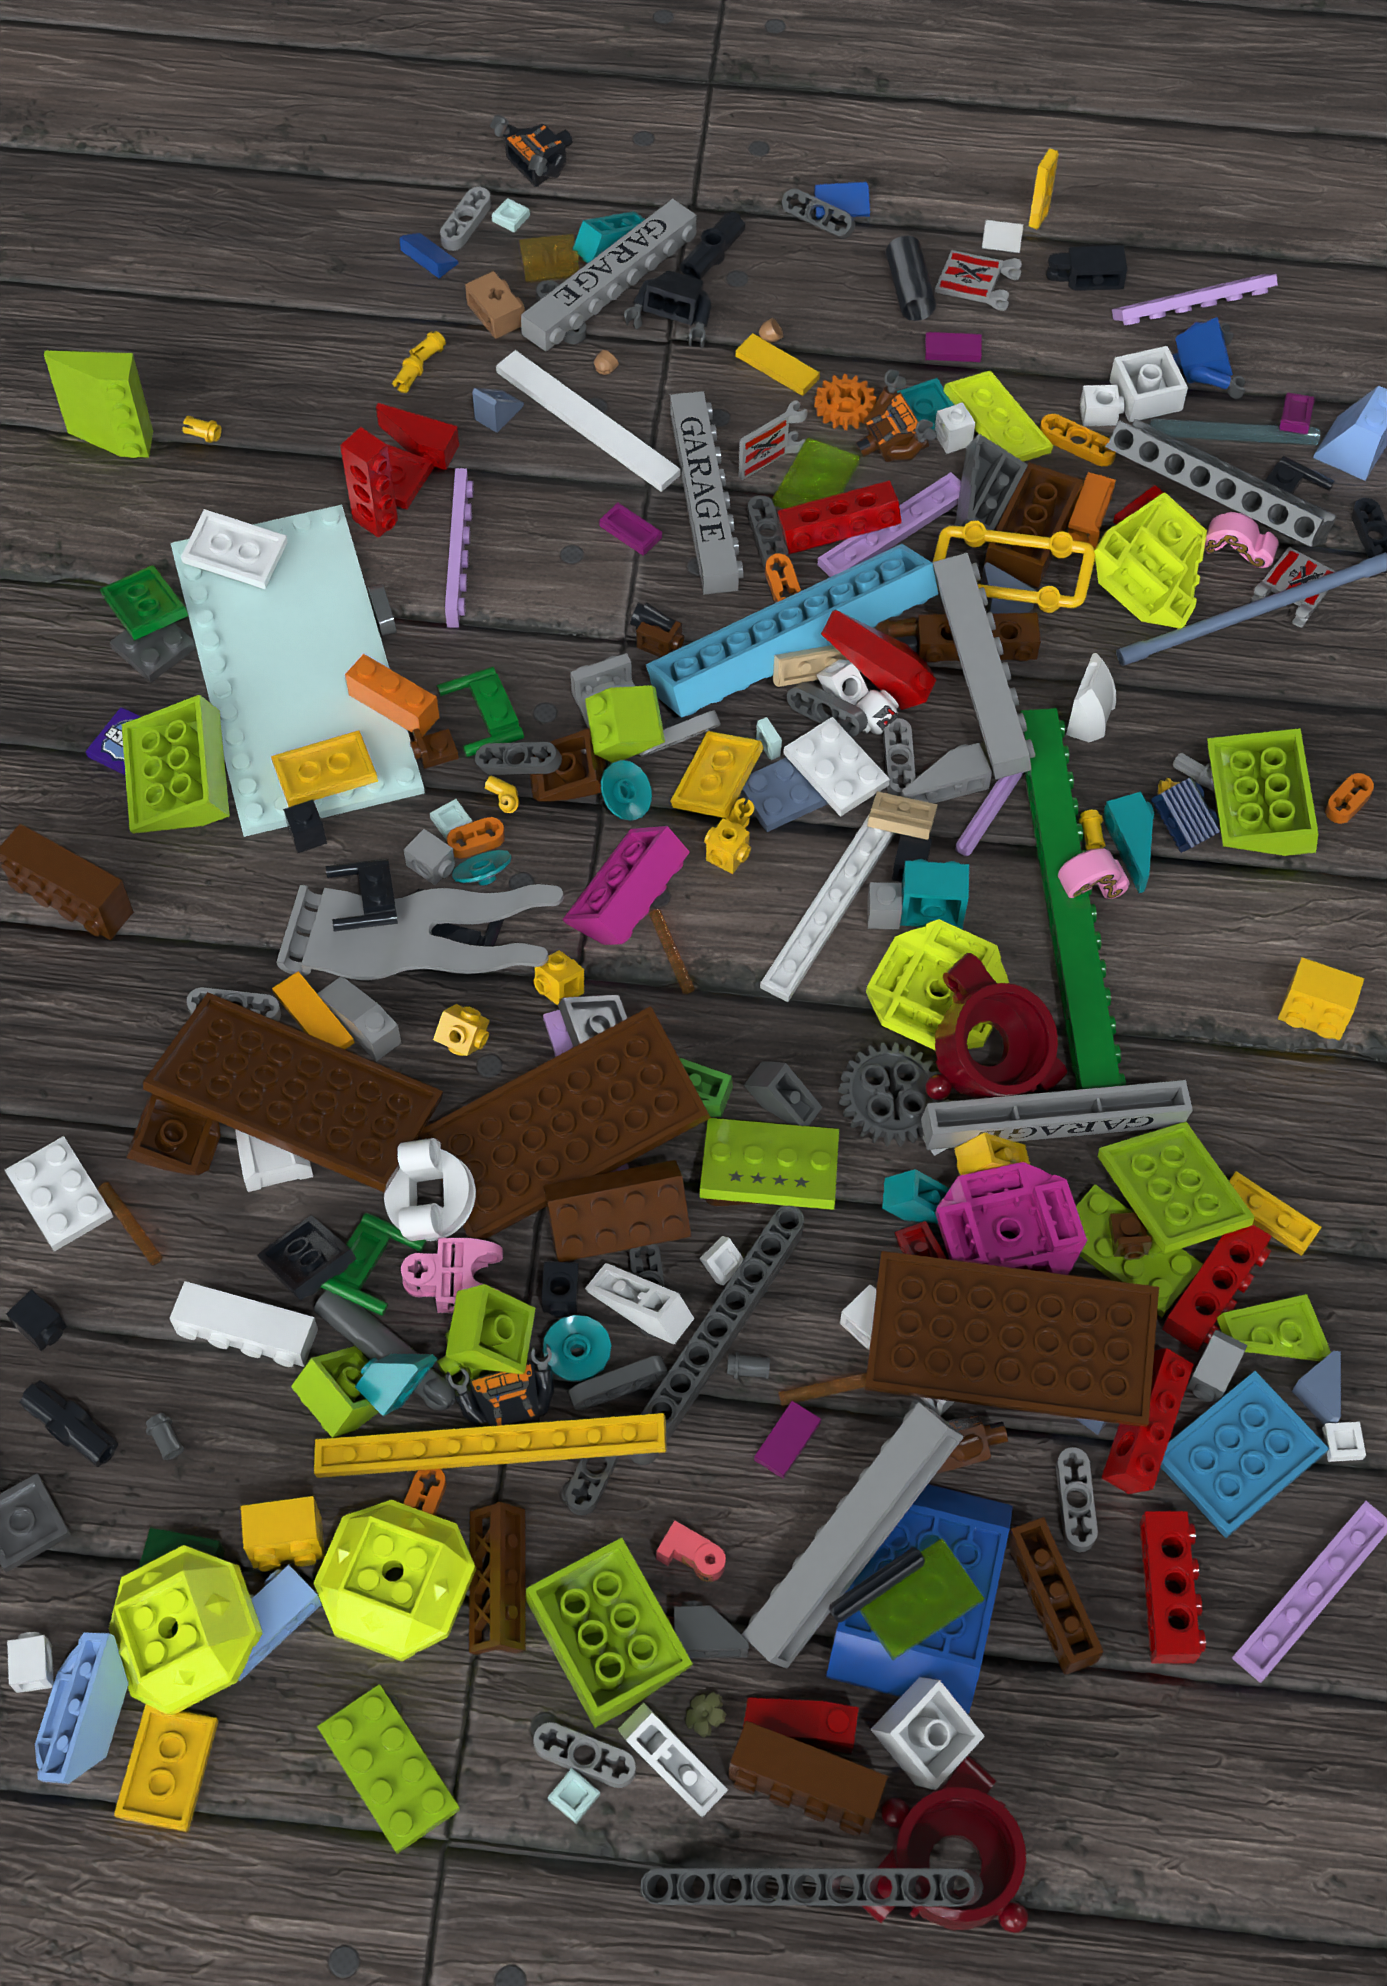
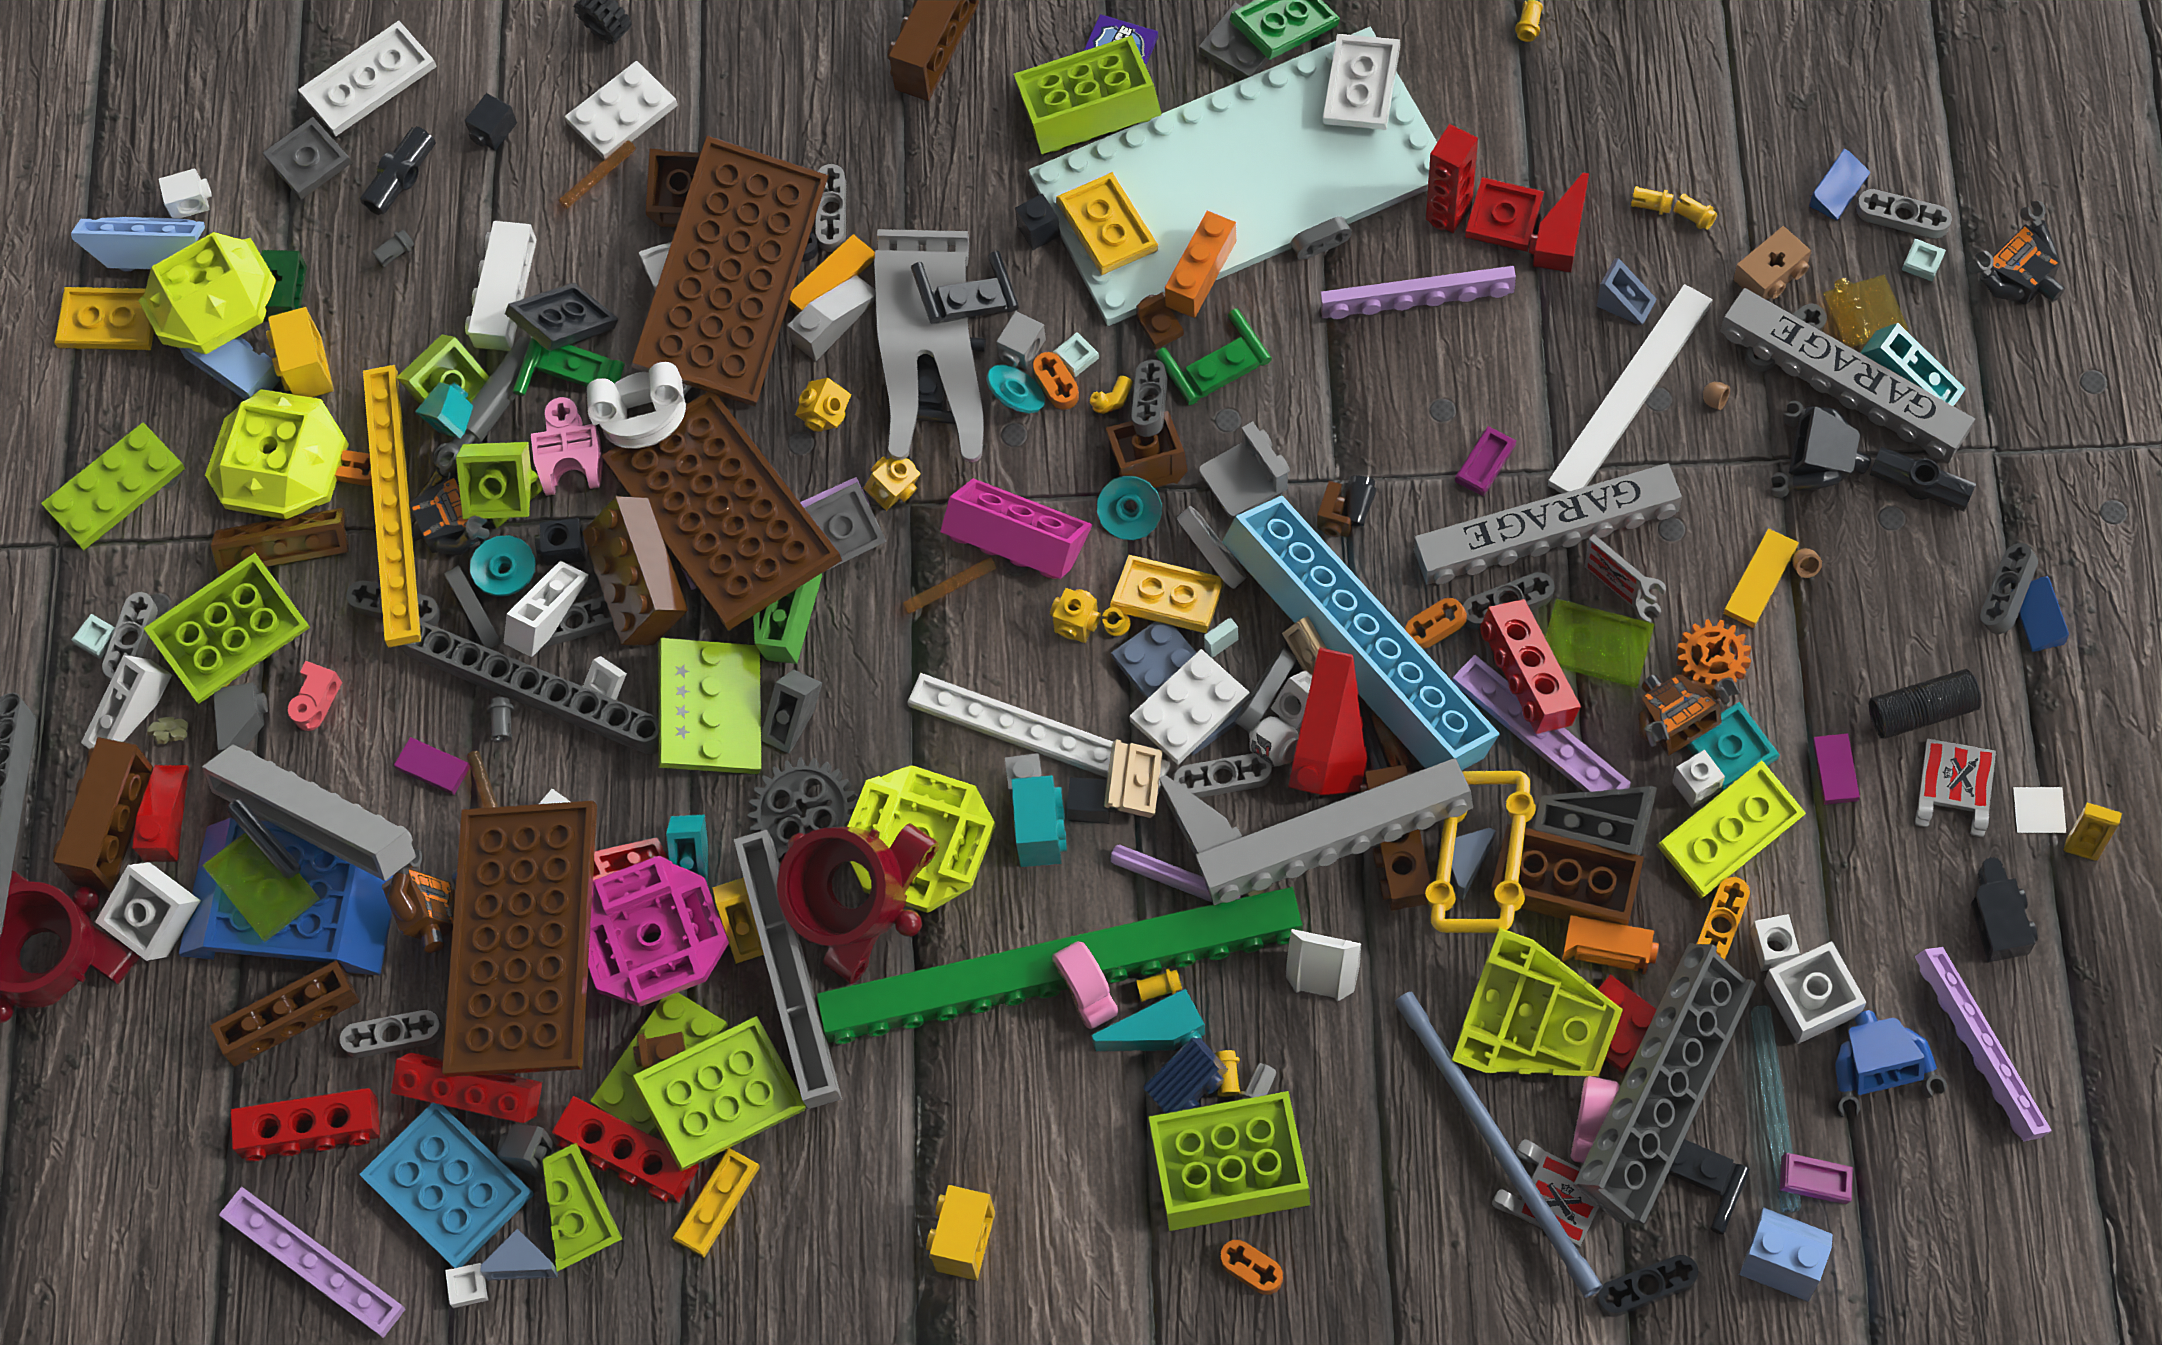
camera: 90 degrees right, 5 degrees up
lime slope [585,685,665,763] -> none

